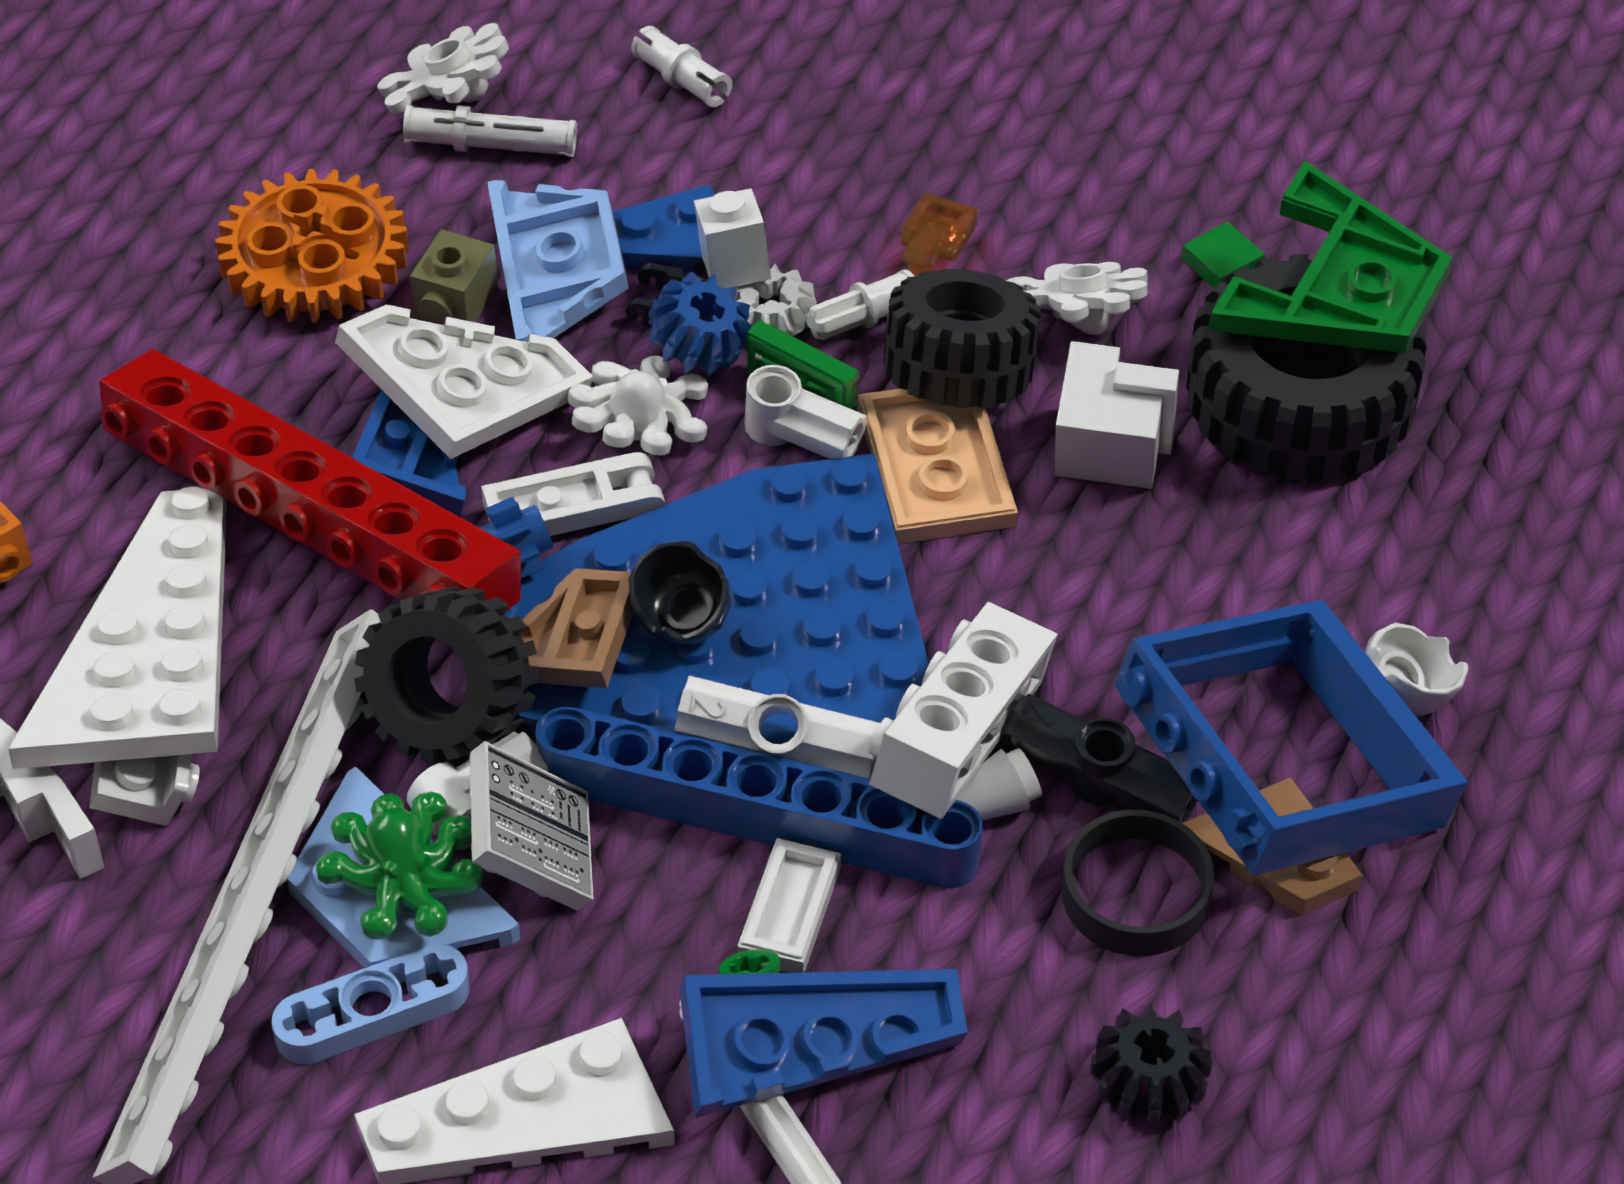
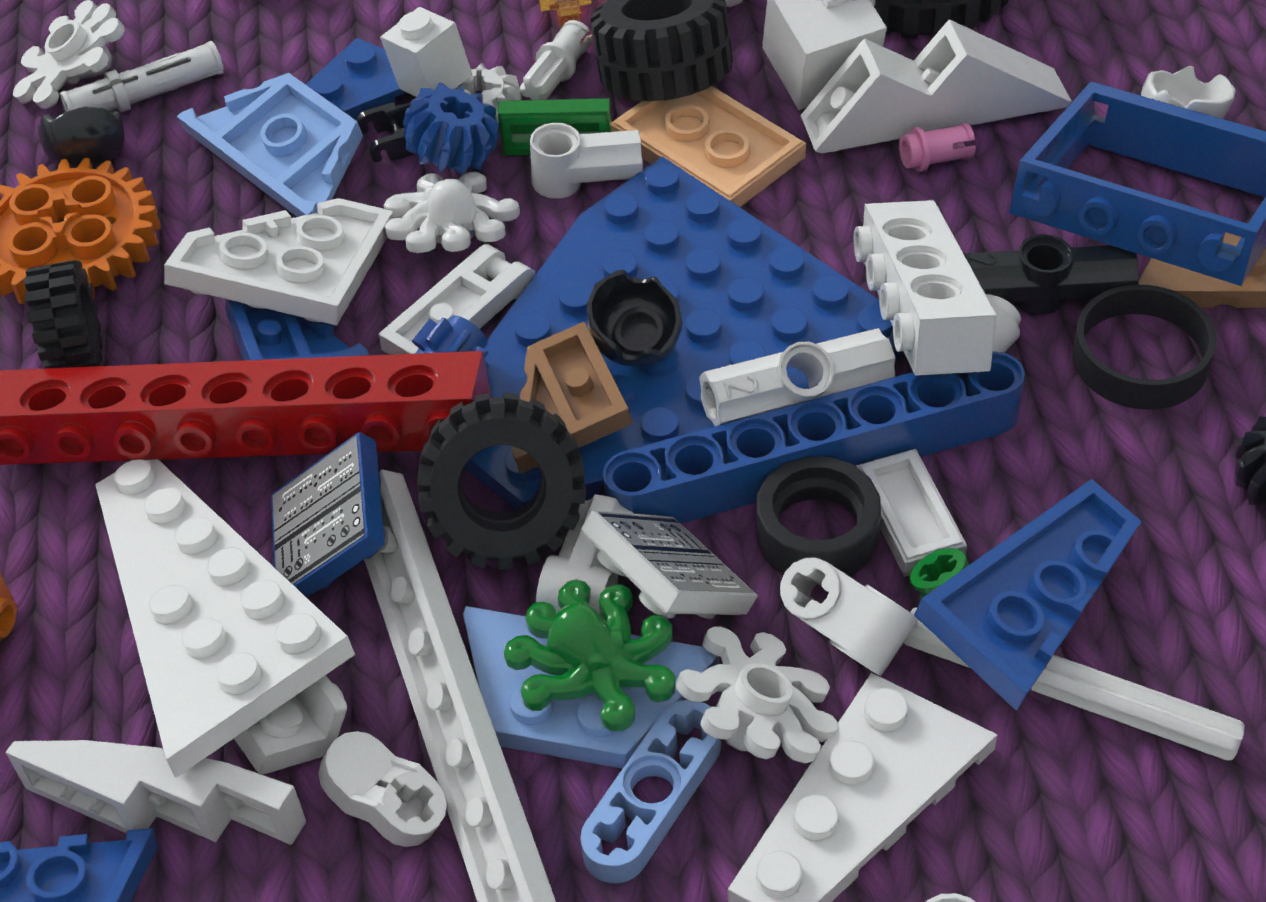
camera: 30 degrees left, 0 degrees up
olive brick [410,229,498,325] -> none
none -> black tyre [24,260,103,368]
none -> black hair [38,106,125,169]
none -> tile [271,432,385,598]
none -> white piece [318,731,447,847]
none -> white animal [676,627,838,763]
none -> black tyre [757,456,881,577]
none -> white piece [780,558,918,676]
none -> white slope [800,20,1072,154]
none -> bright pink pin [899,123,976,172]

